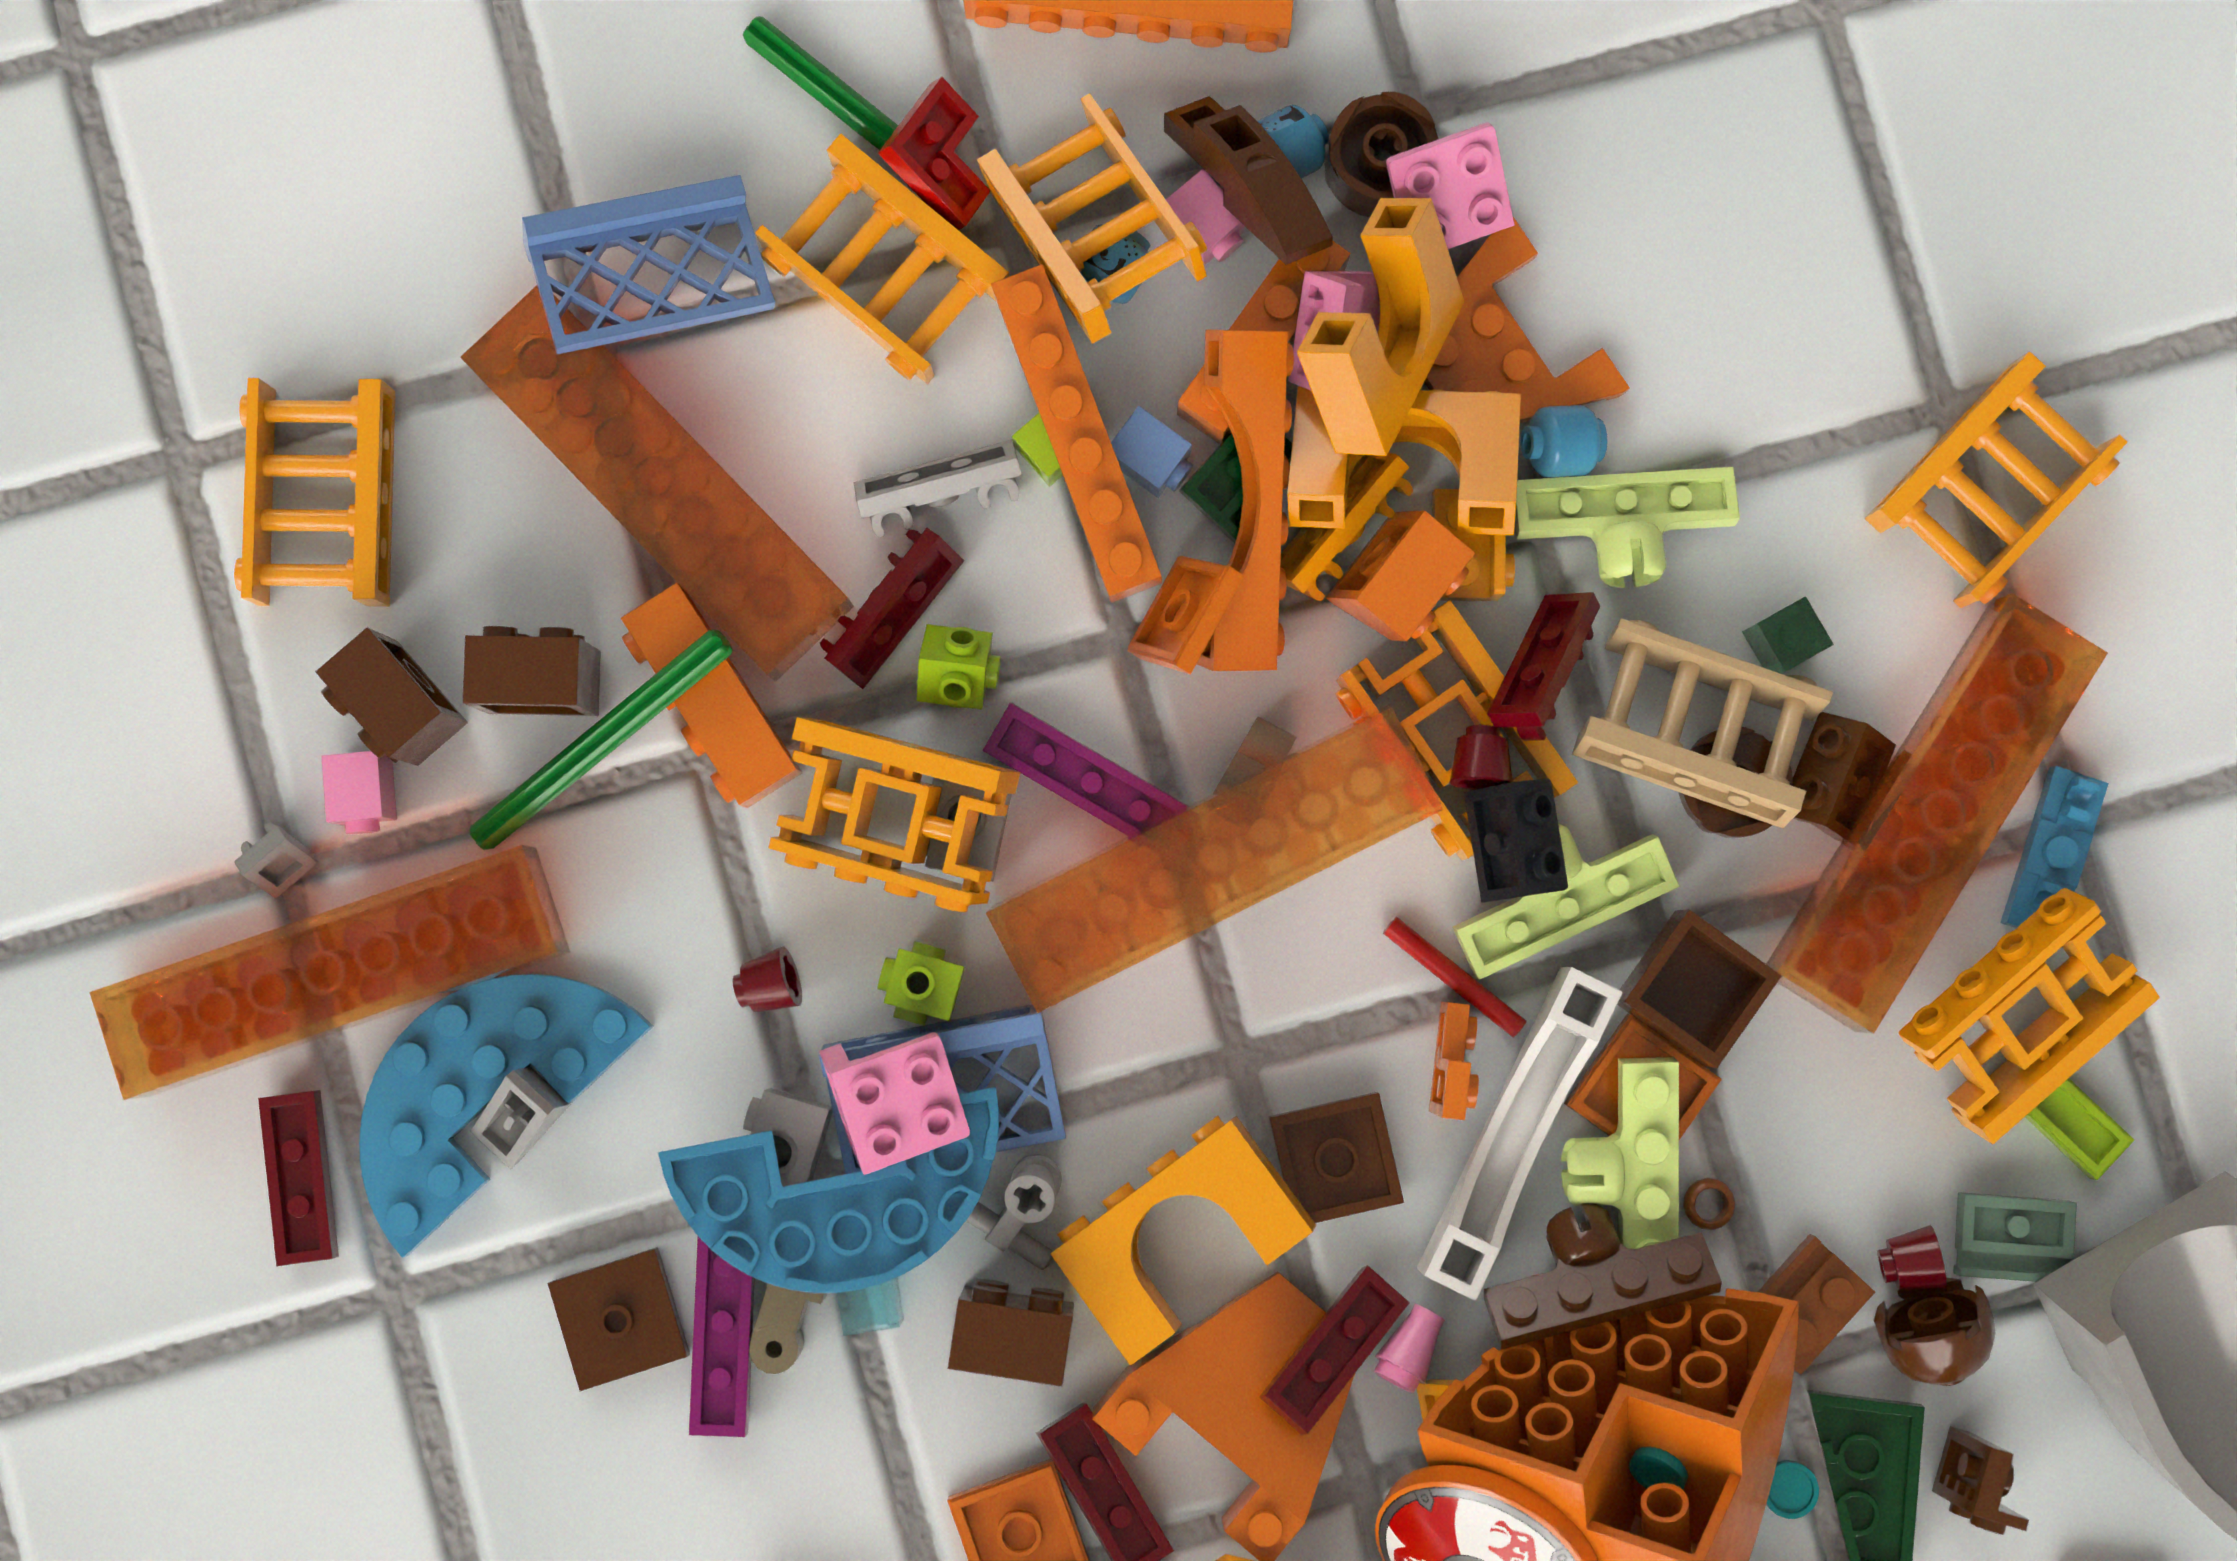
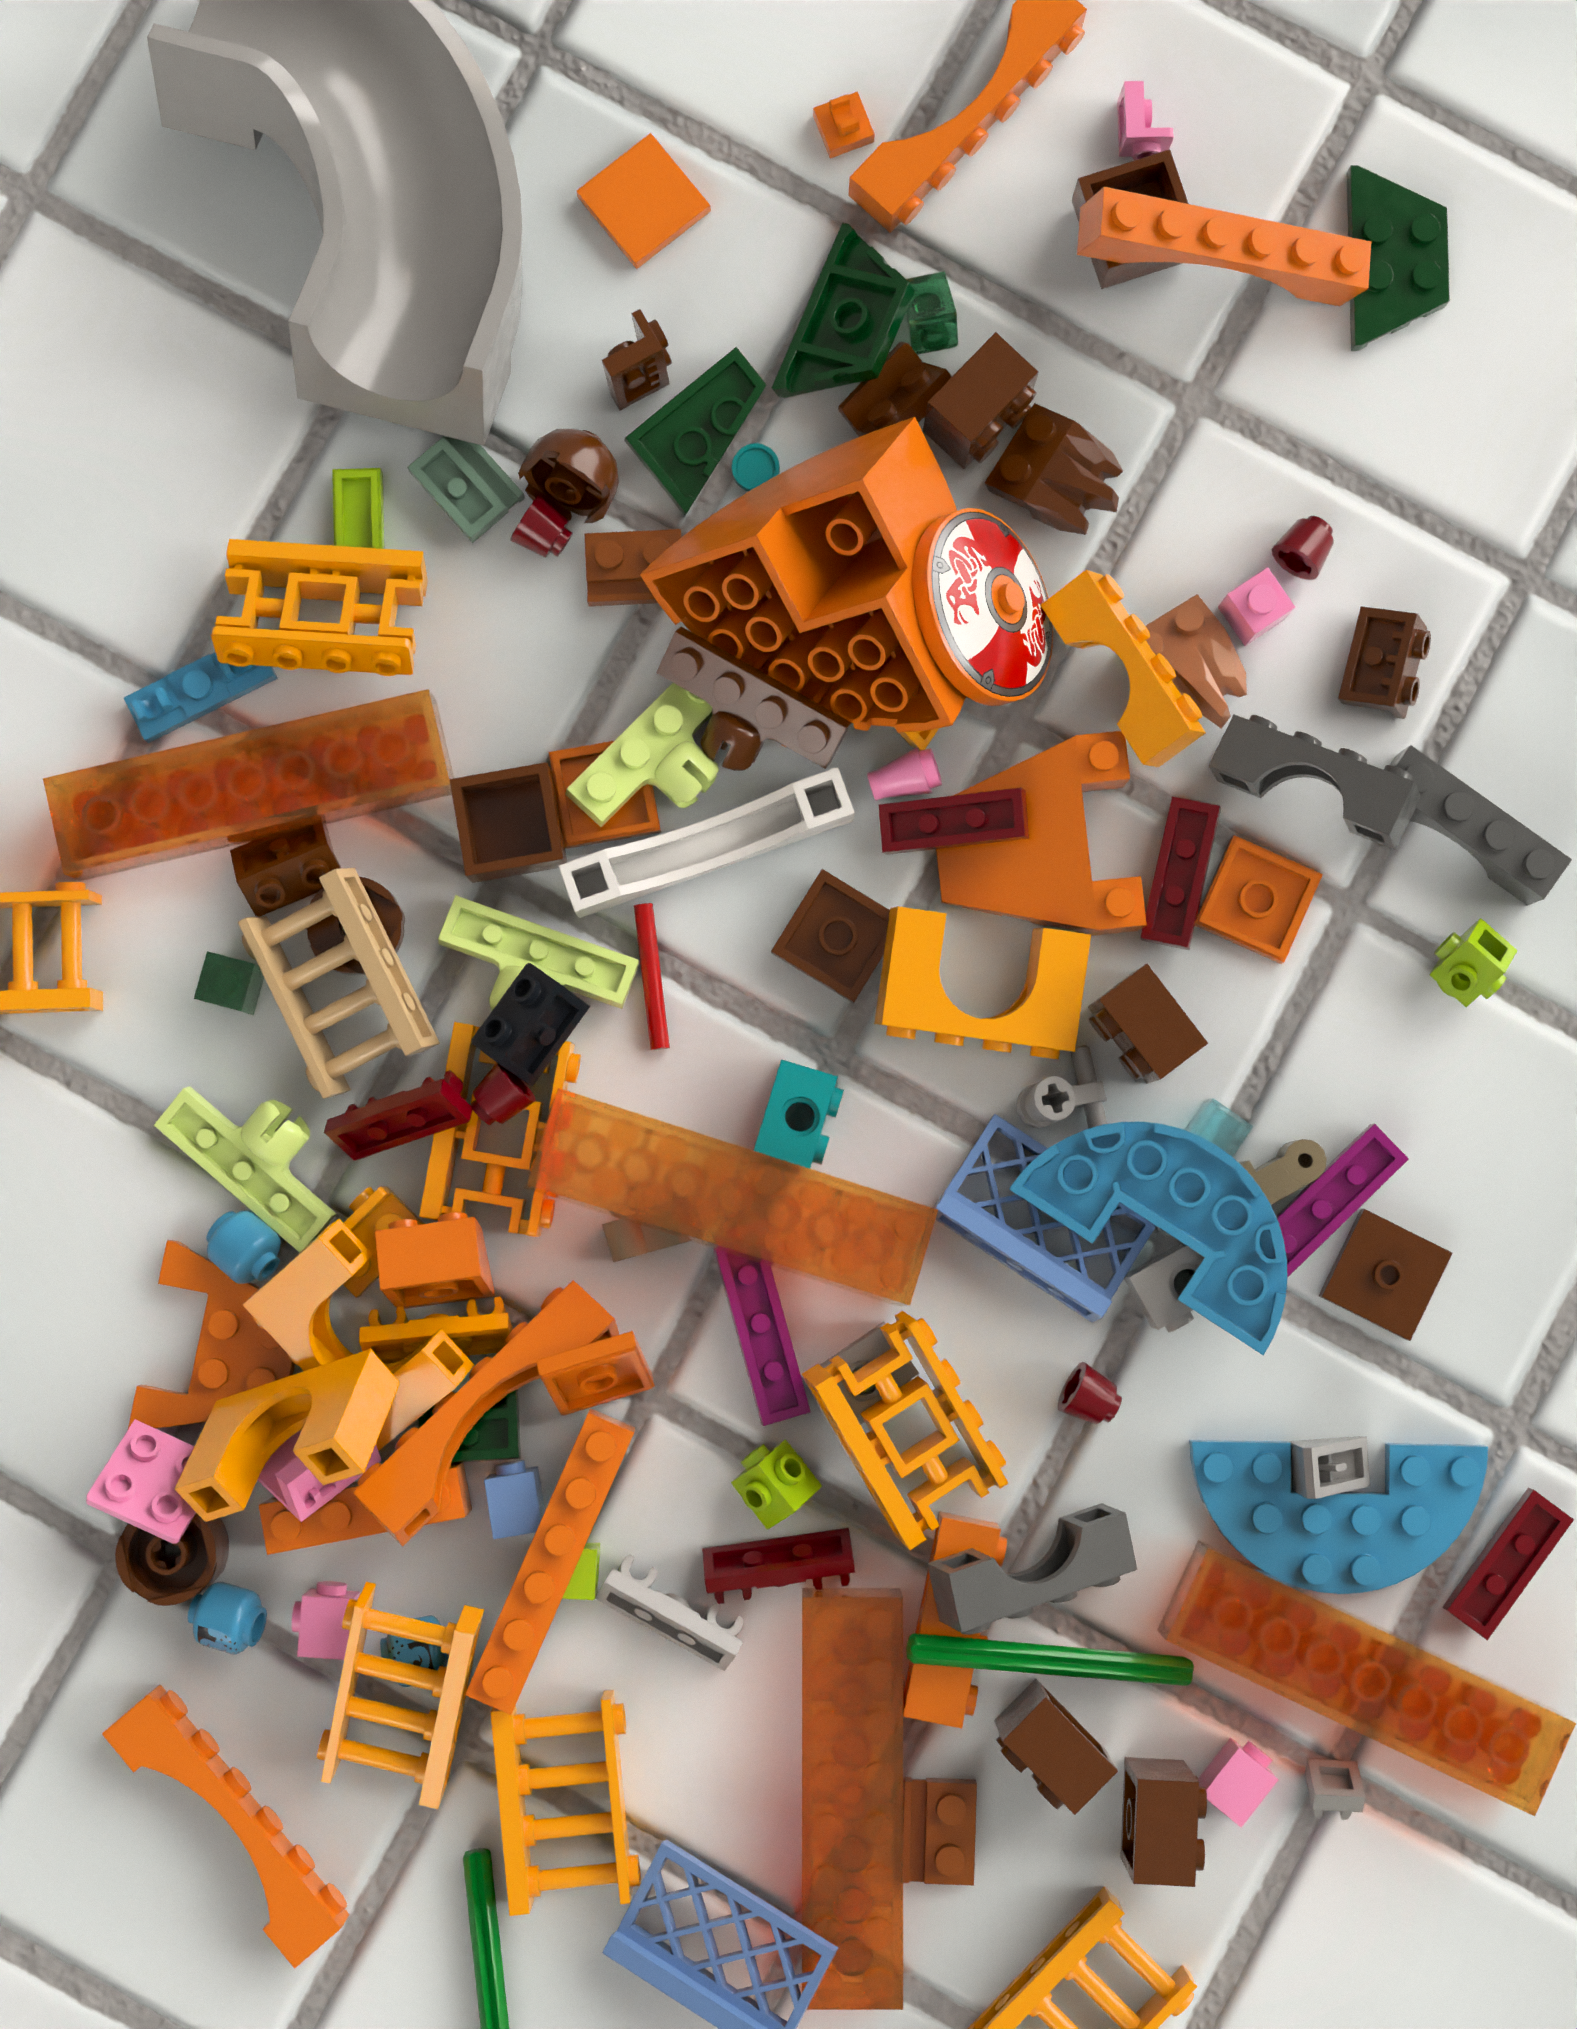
camera: 135 degrees left, 0 degrees up
bright pink bracket [819,1032,970,1175] -> none
lime brick [877,941,966,1026] -> none
red plate [878,77,991,230] -> none
reddish brown slope [1164,96,1333,265] -> none
orange plate [1429,1001,1479,1120] -> none
teal piece [1629,1447,1688,1490] -> none
dark orange piece [1683,1178,1735,1230] -> none
none -> teal brick [753,1059,844,1172]
none -> dark orange plate [901,1777,977,1886]
none -> dark grey arch [927,1503,1137,1635]

